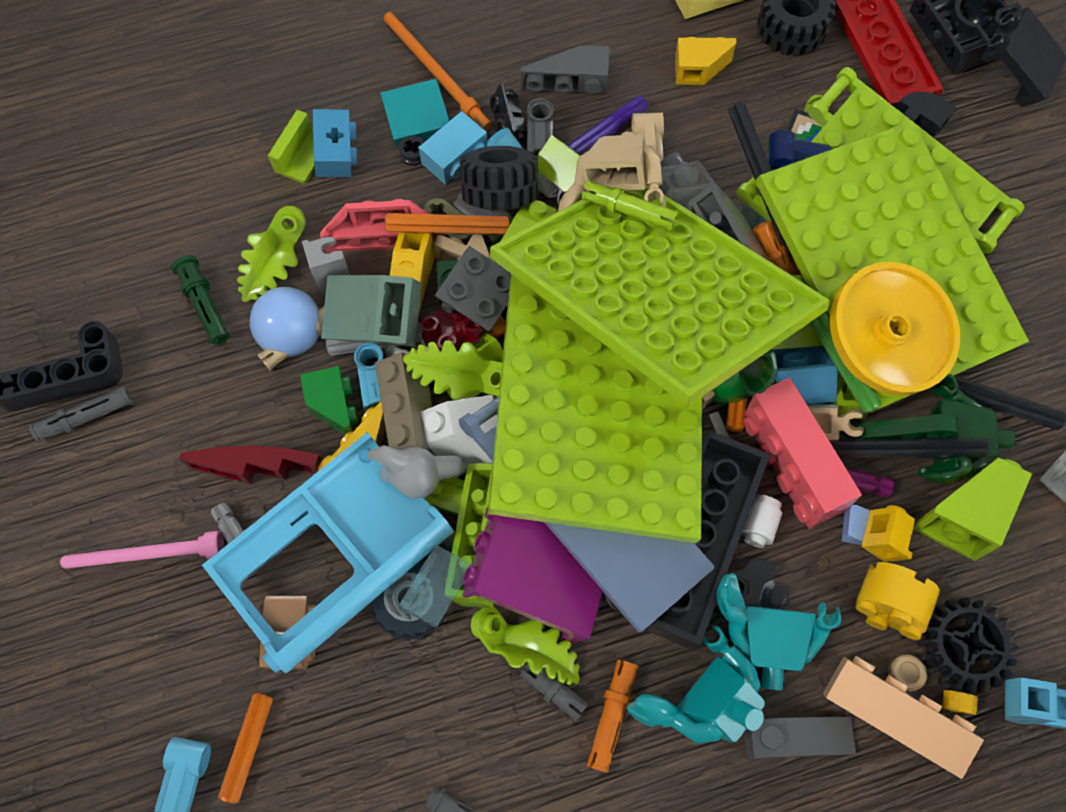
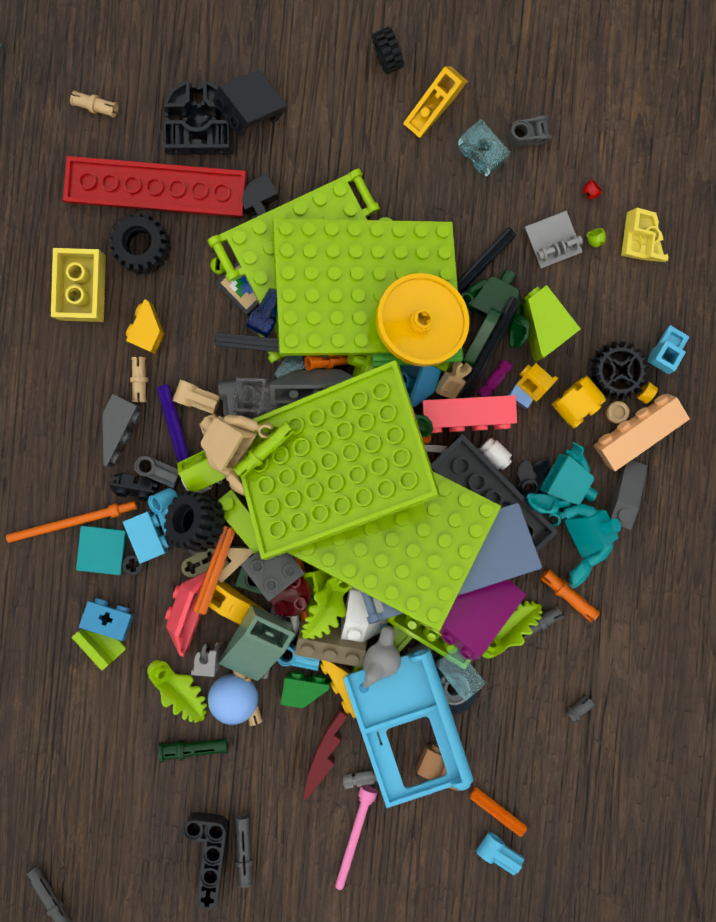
camera: 70 degrees left, 20 degrees up
none -> tan pin [130,357,148,403]

